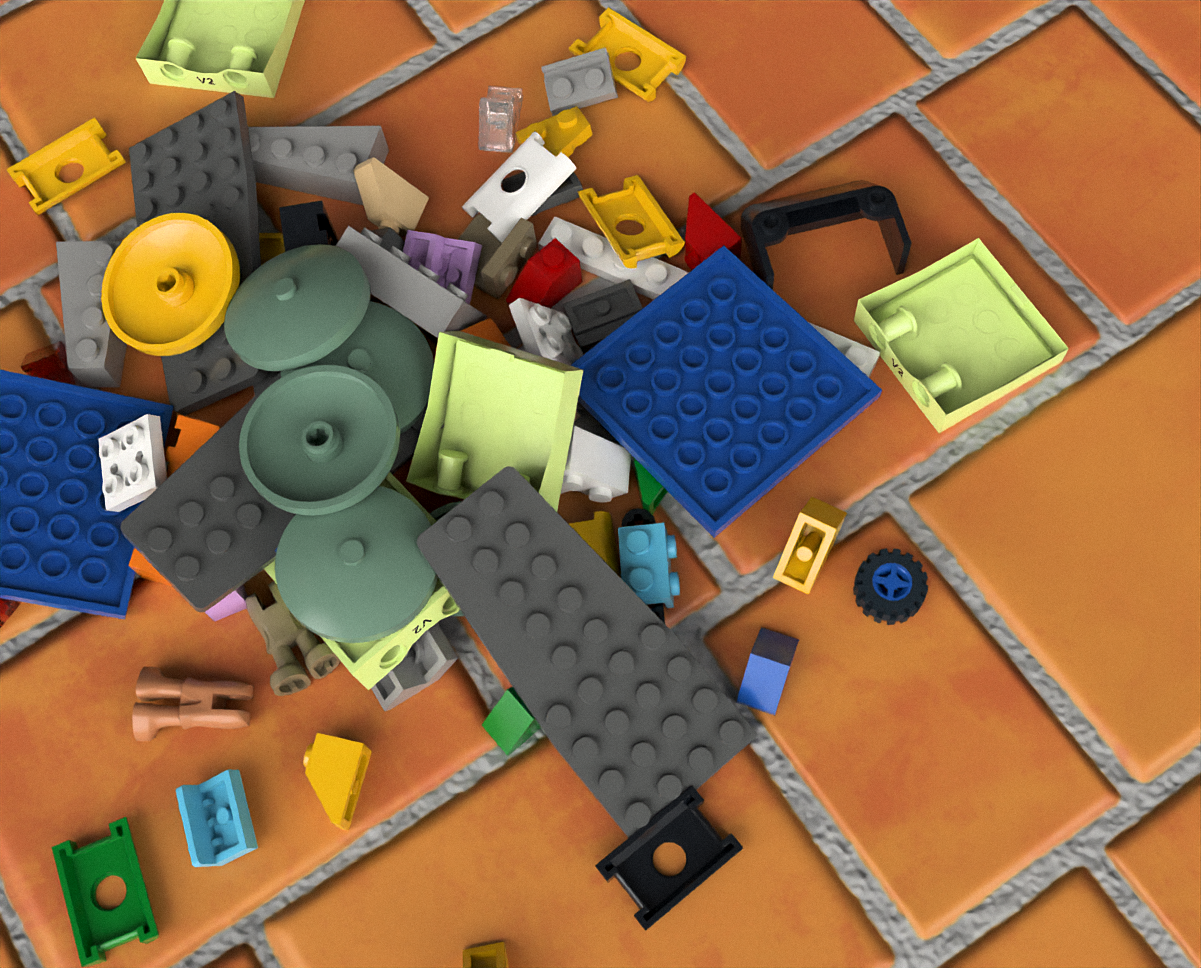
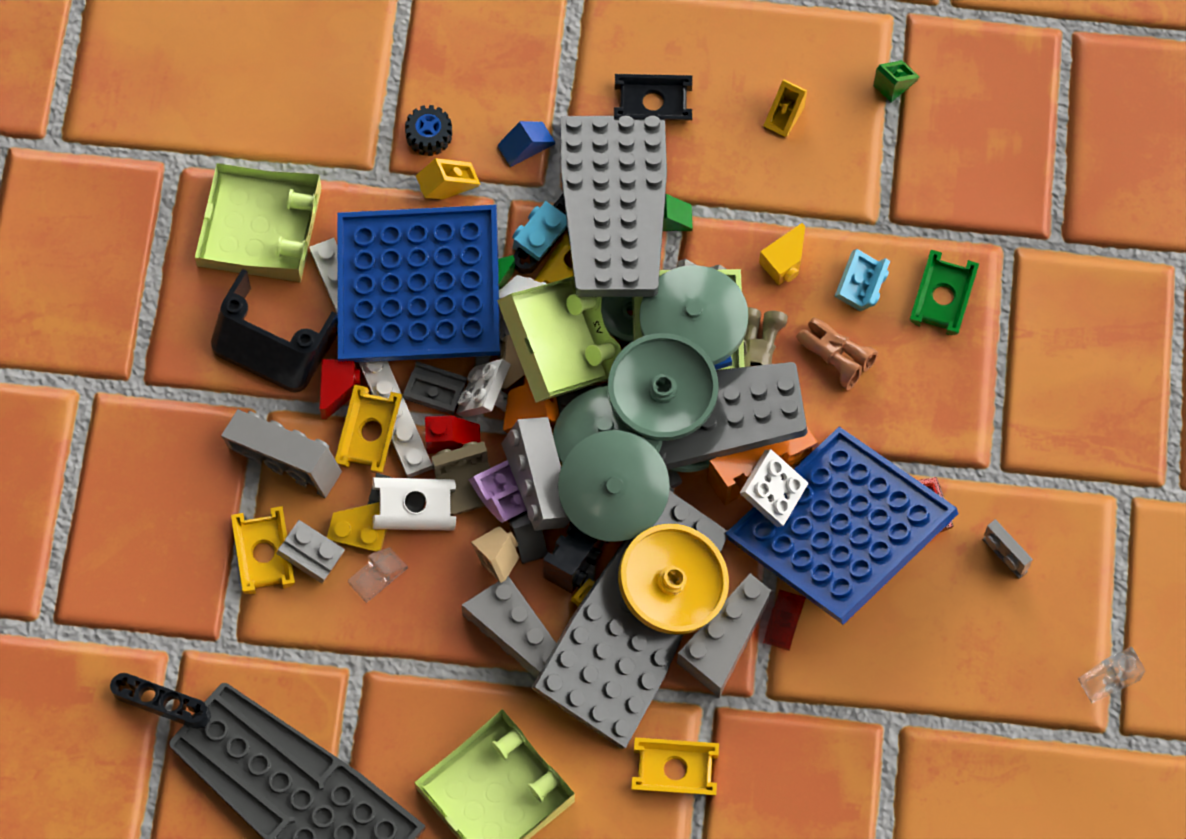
camera: 150 degrees left, 0 degrees up
none -> light grey wedge [221,409,342,498]

